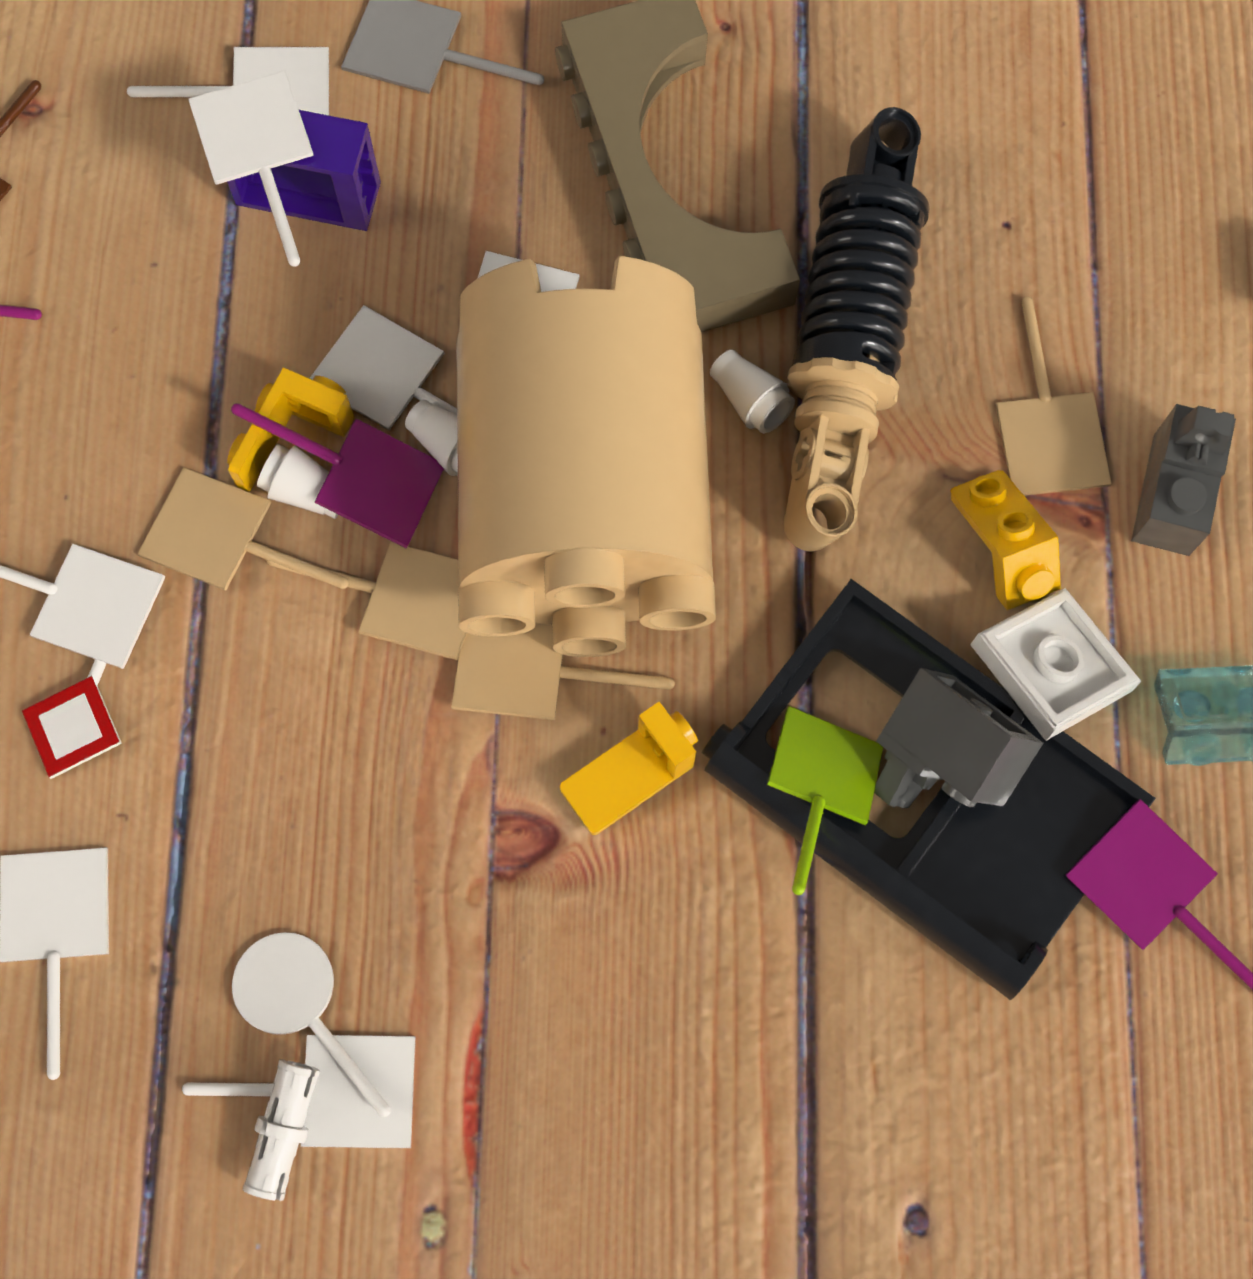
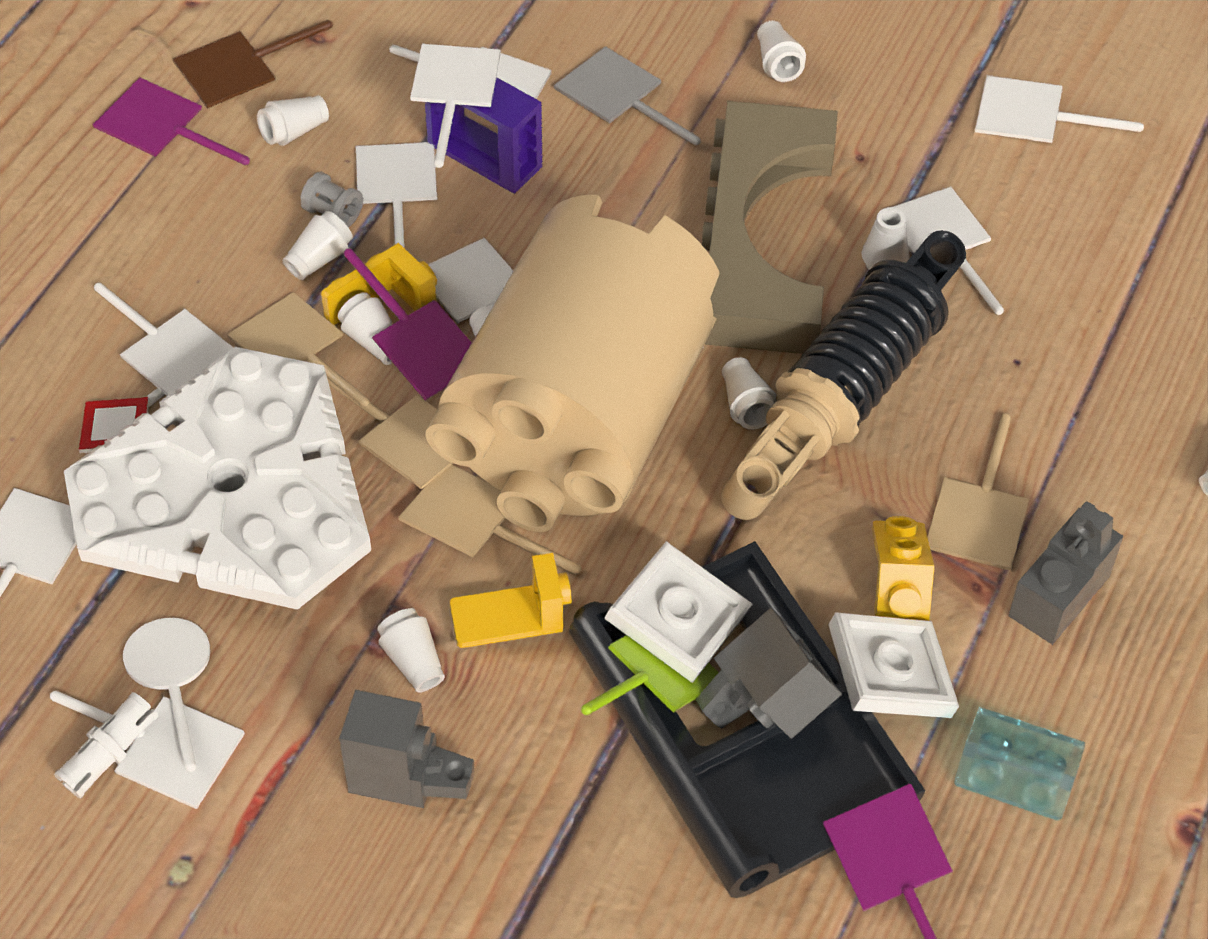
camera: 25 degrees right, 20 degrees down
none -> white plate [64,347,371,610]
none -> white cone [257,95,329,146]
none -> white cone [282,211,353,280]
none -> light grey bush [300,172,363,227]
none -> dark grey hinge [339,690,475,808]
none -> white piece [356,142,437,247]
none -> white cone [377,608,445,692]
none -> white tile [604,541,752,683]
none -> white cone [862,207,909,270]
none -> white piece [892,187,1004,315]

